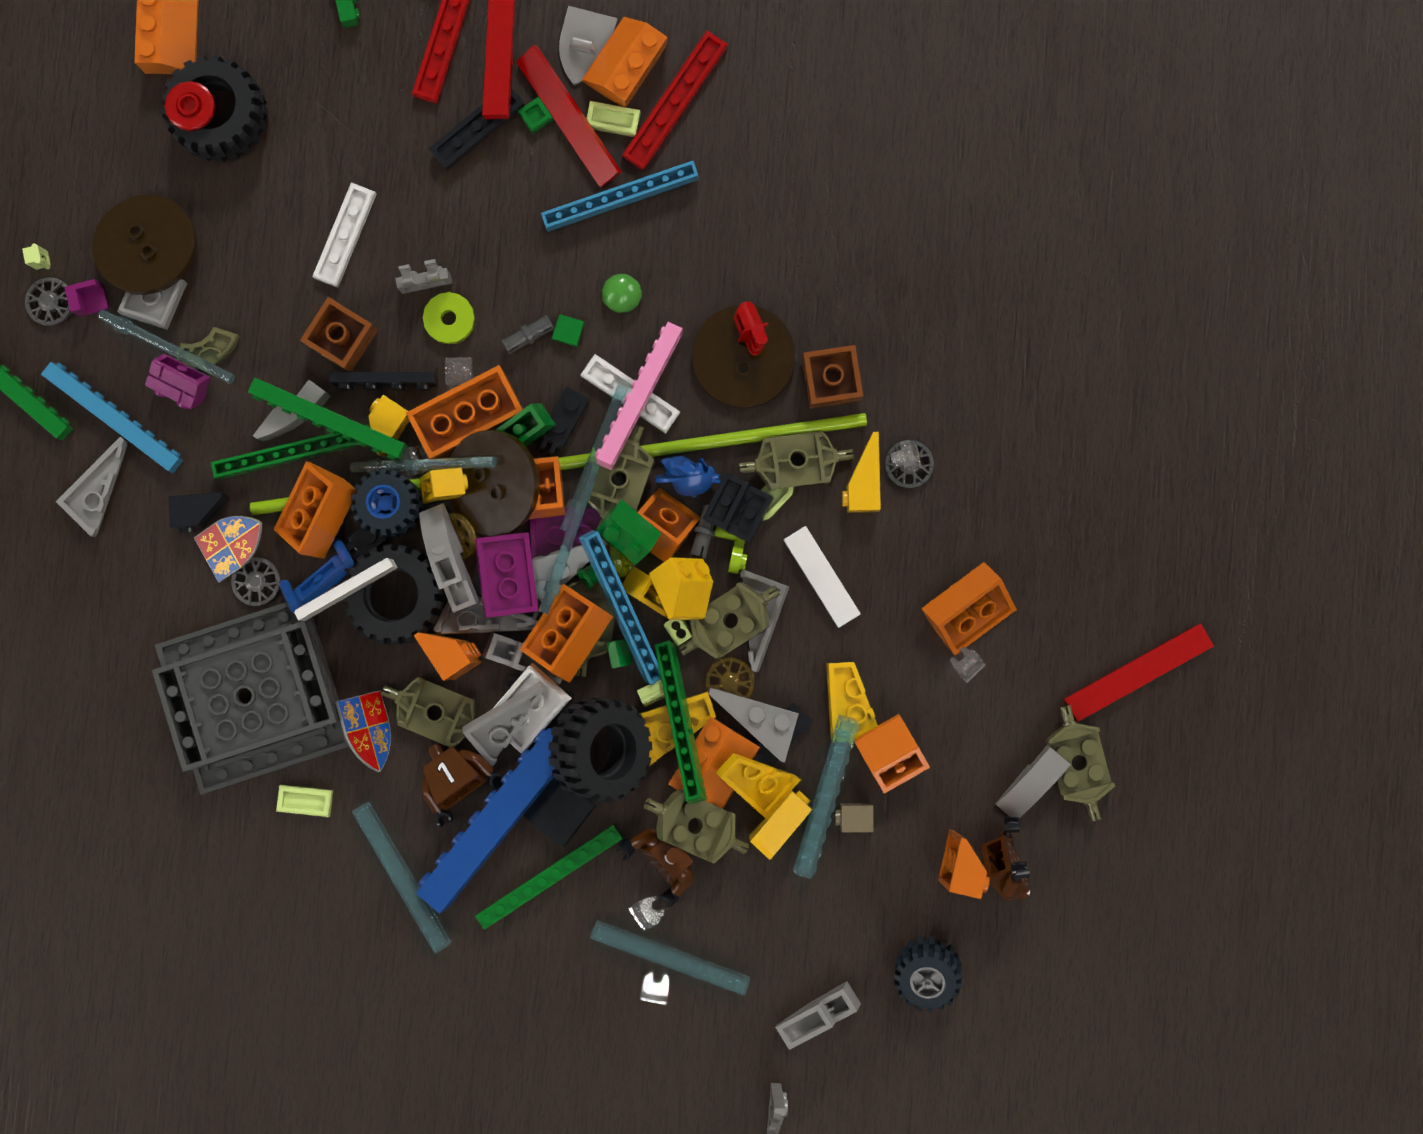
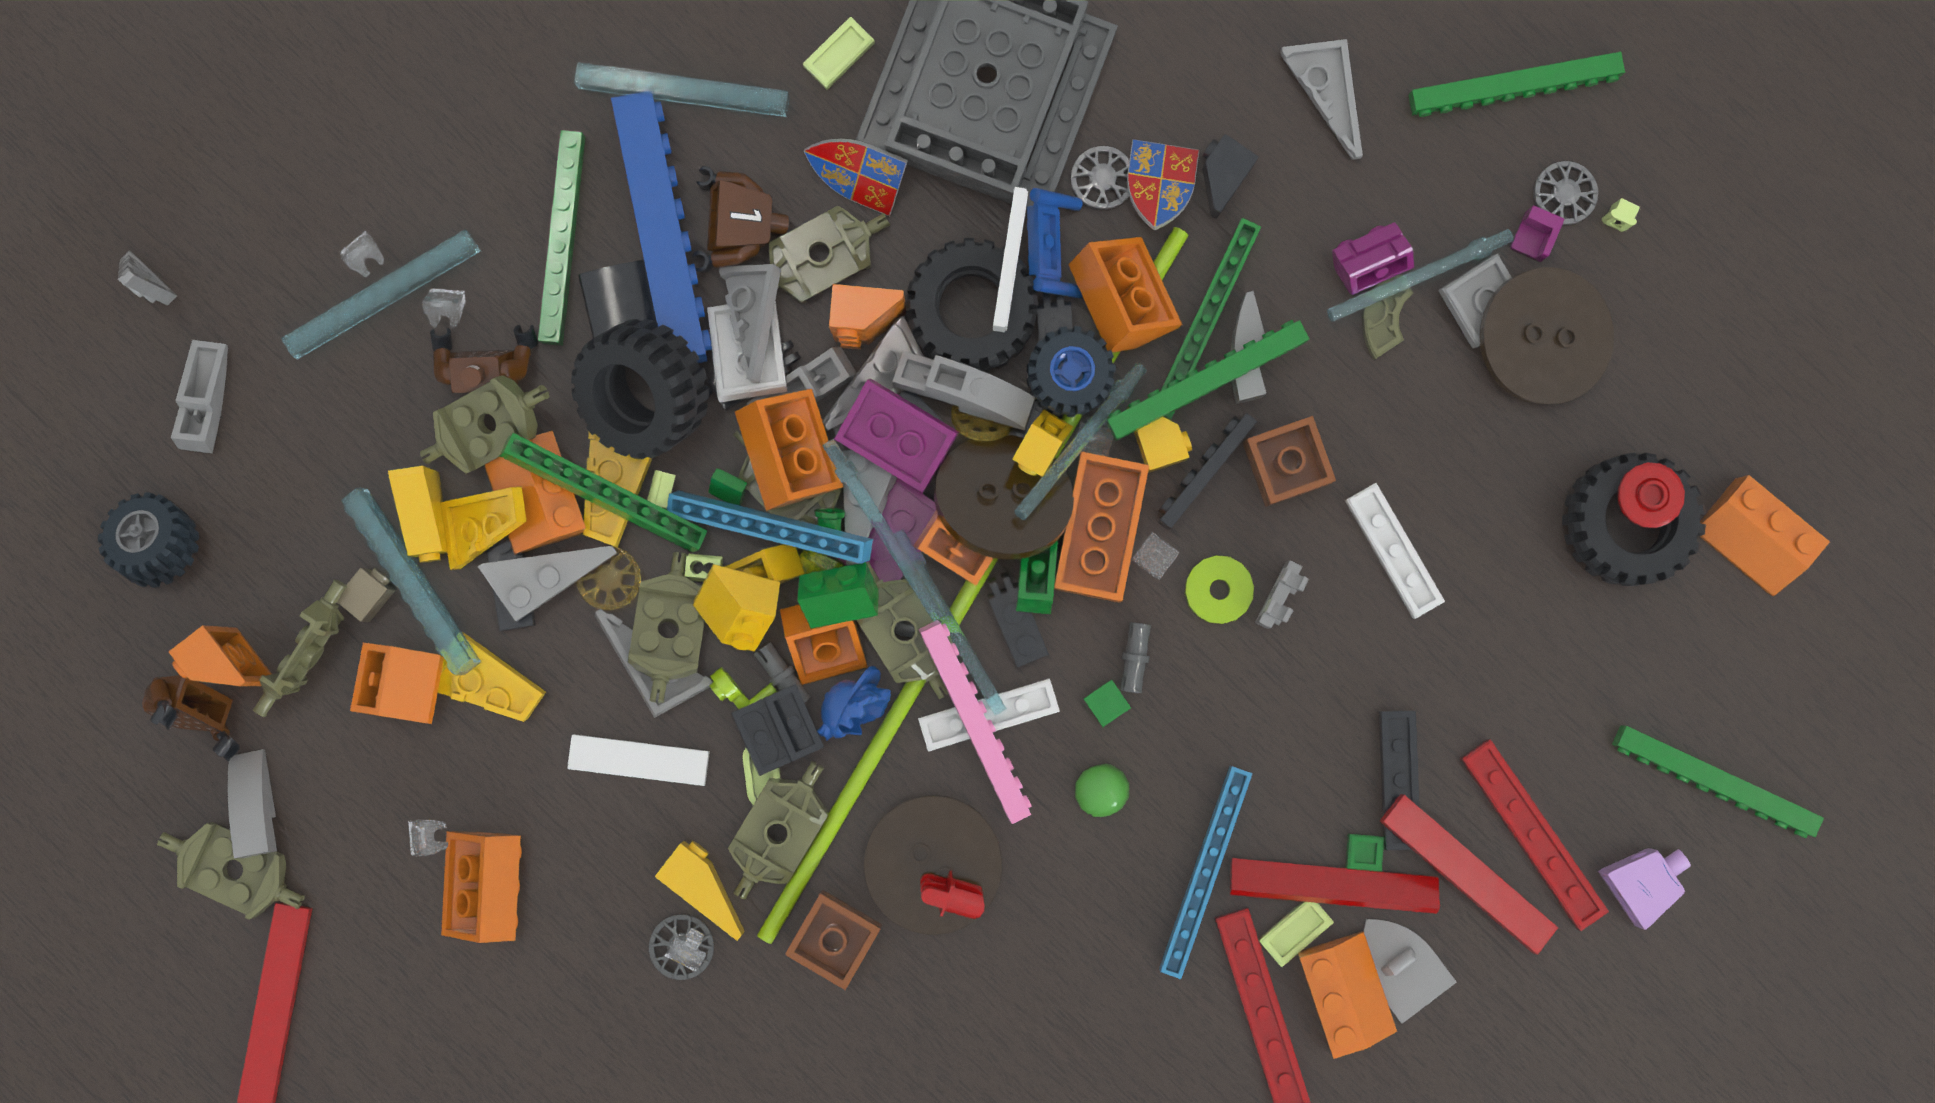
camera: 130 degrees right, 0 degrees up
dark azure piece [41,362,184,473] -> none
none -> olive plate [253,579,347,717]

